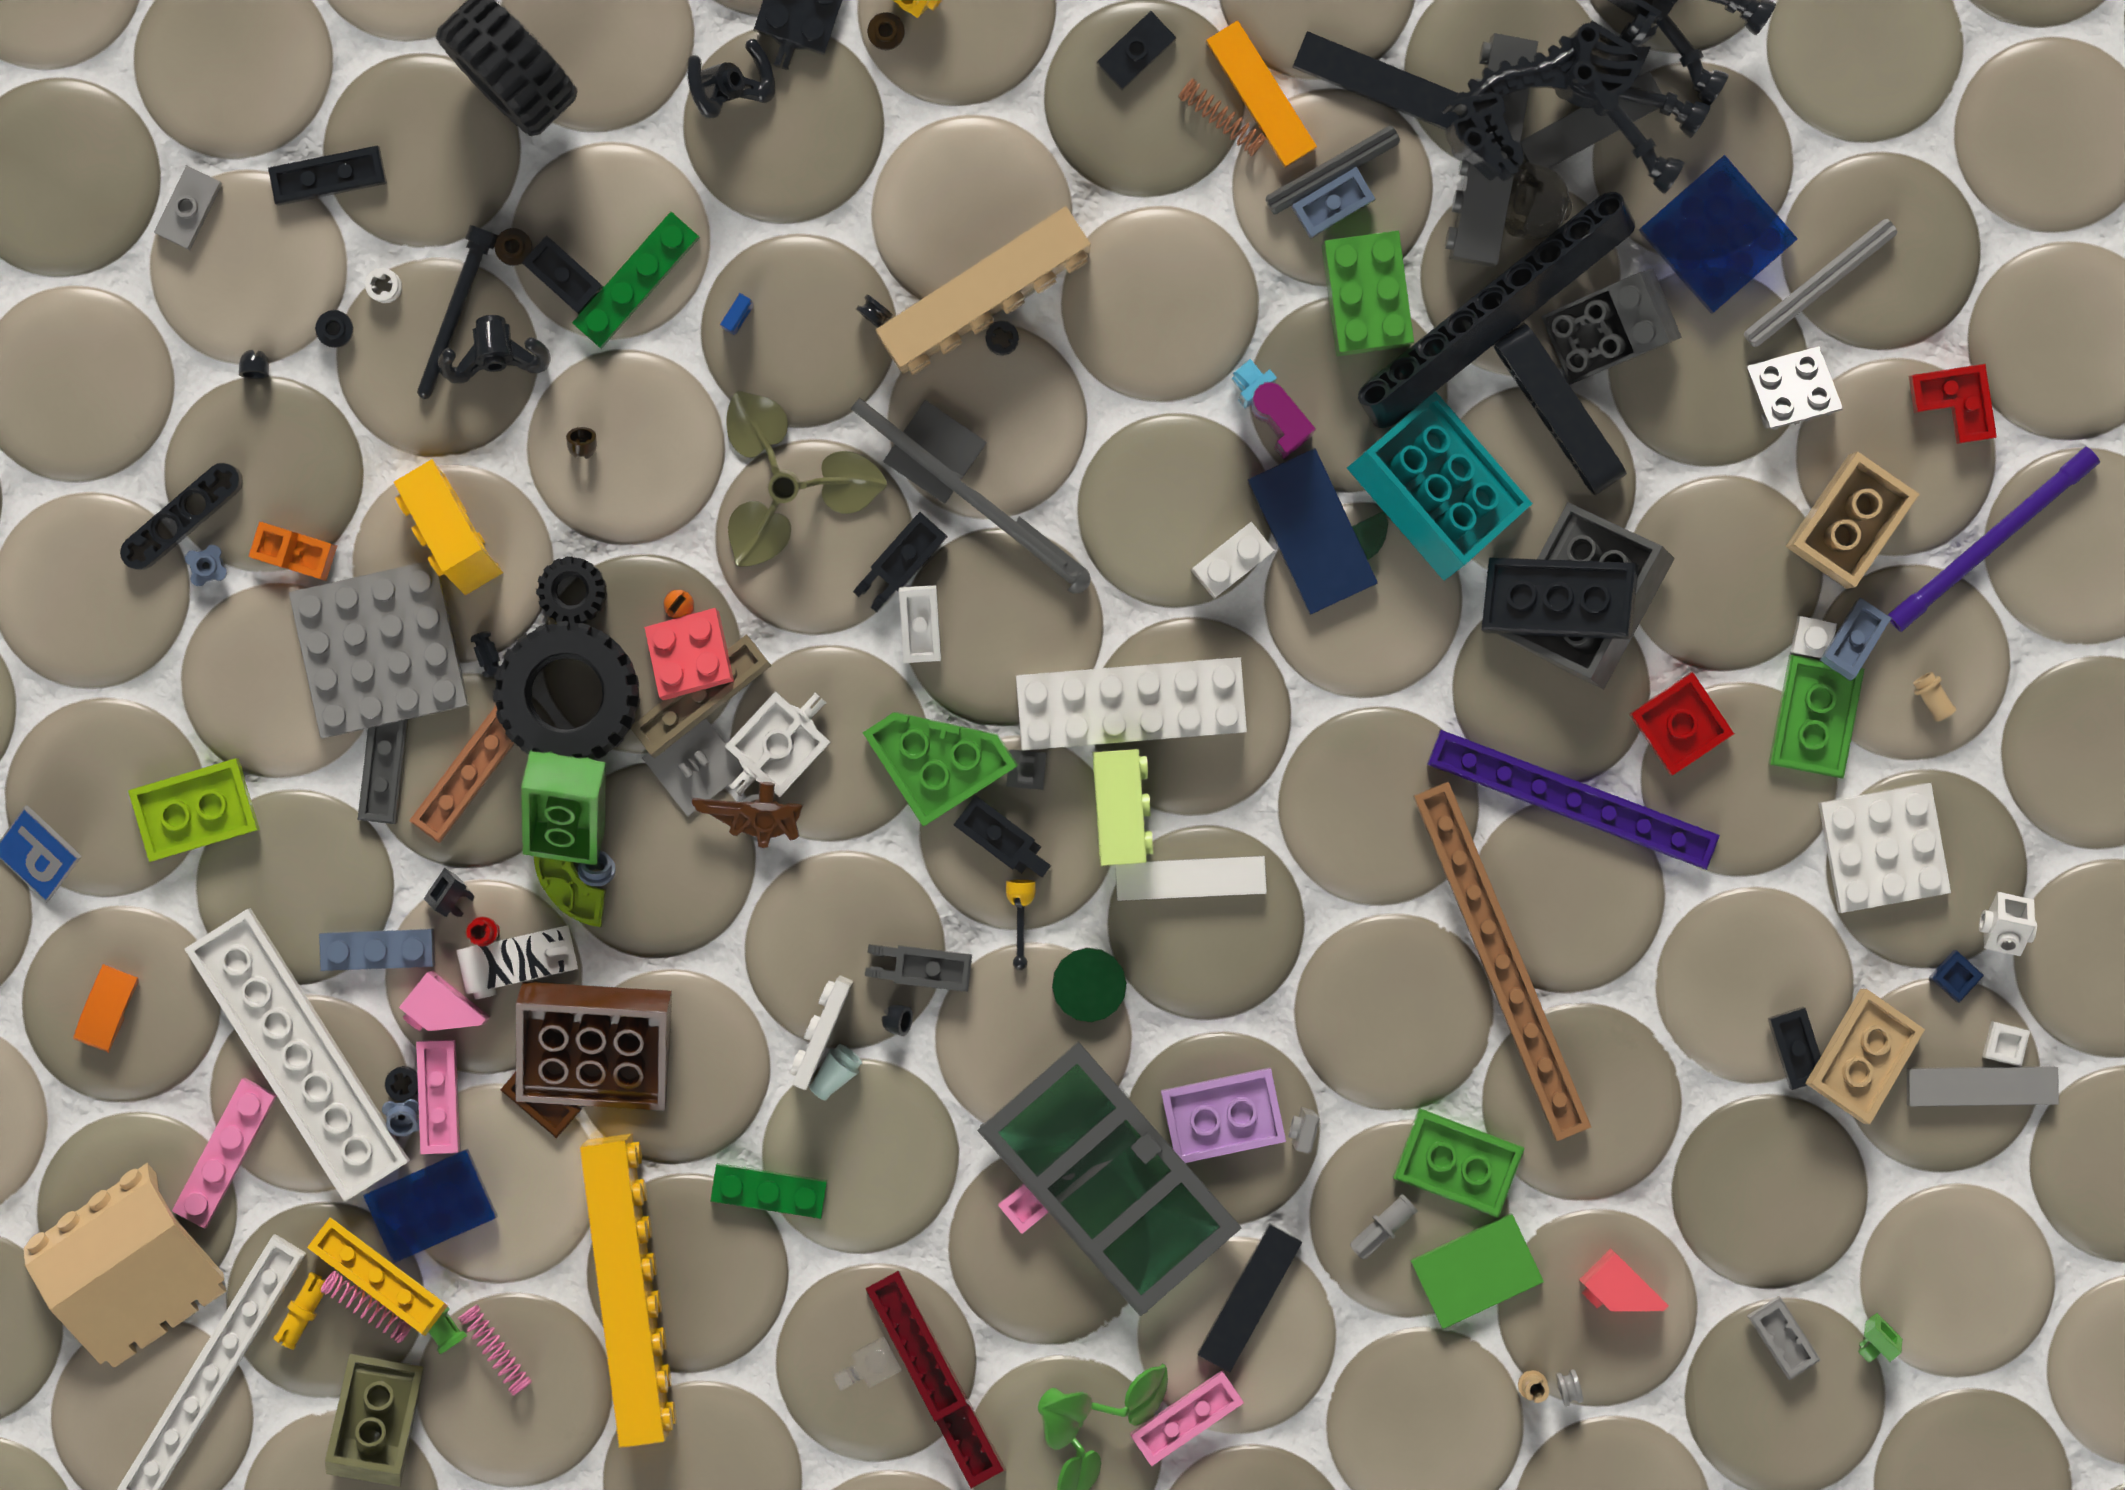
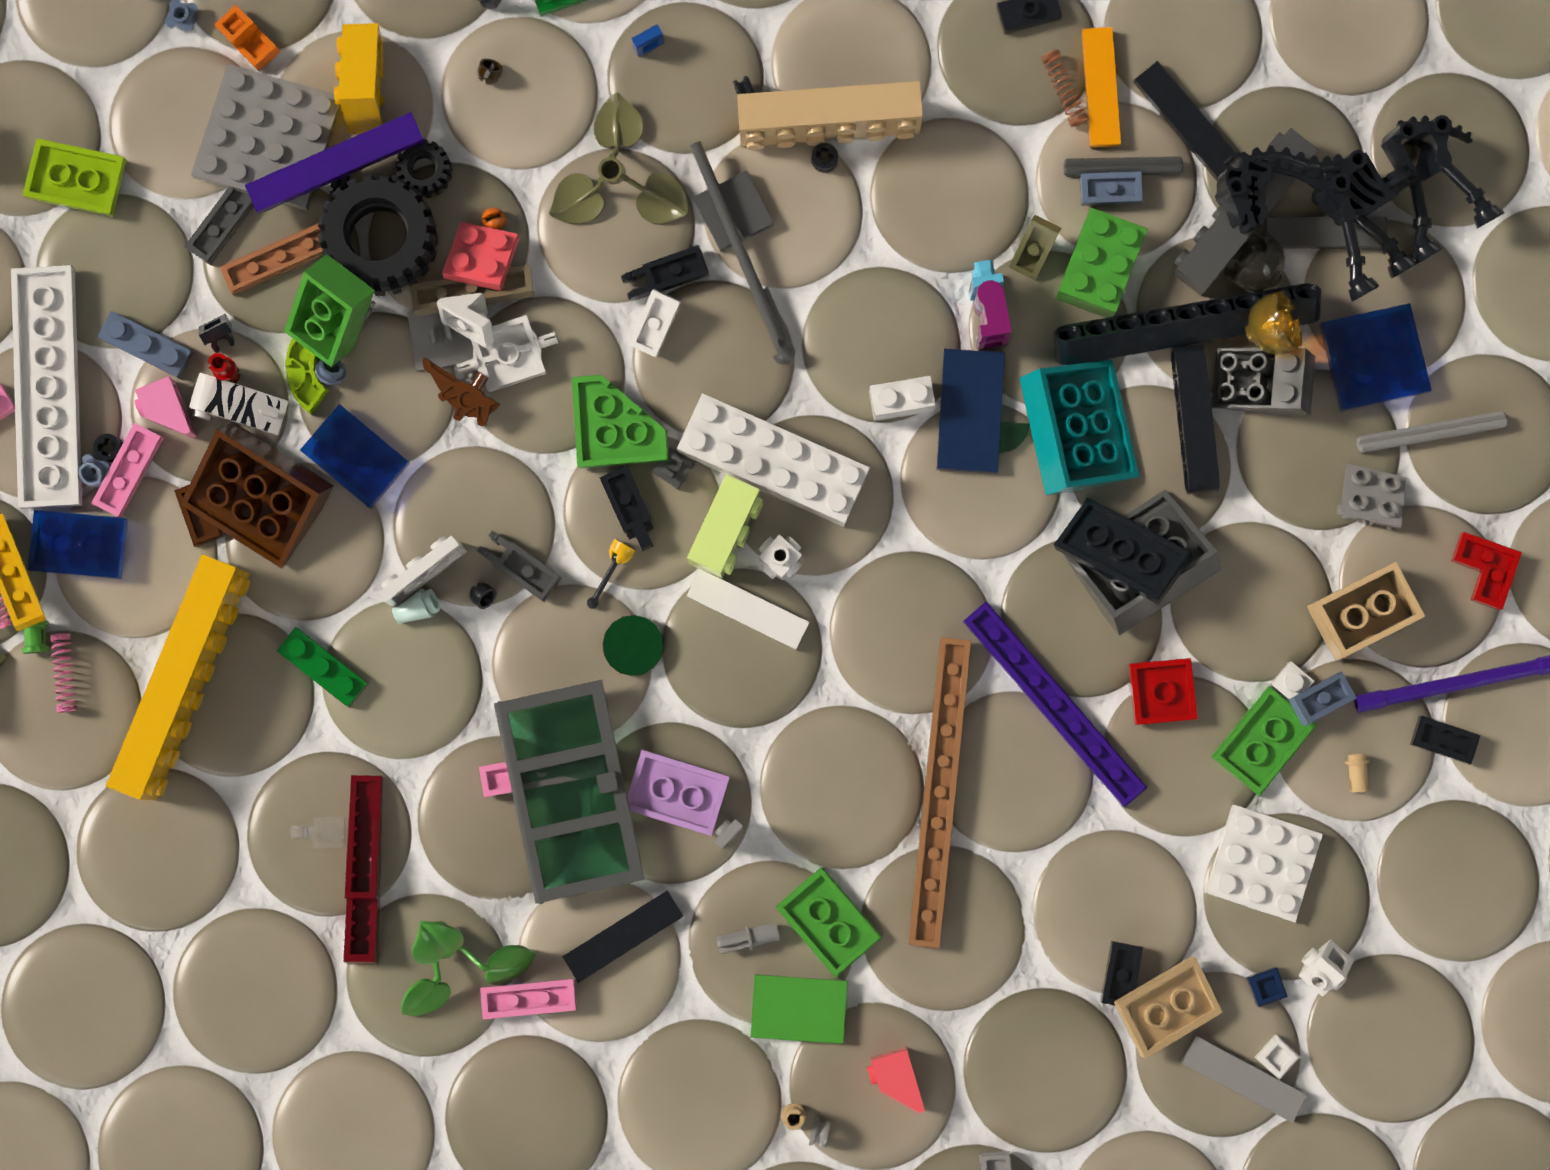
camera: 30 degrees right, 5 degrees down
none -> dark purple tile [245,112,425,214]
none -> clear blue plate [300,404,410,509]
none -> white slope [437,293,494,348]
none -> white brick [759,535,802,581]
none -> olive slope [1009,214,1061,280]
none -> clear yellow cylinder [1245,291,1302,355]
none -> black plate [1410,715,1481,765]

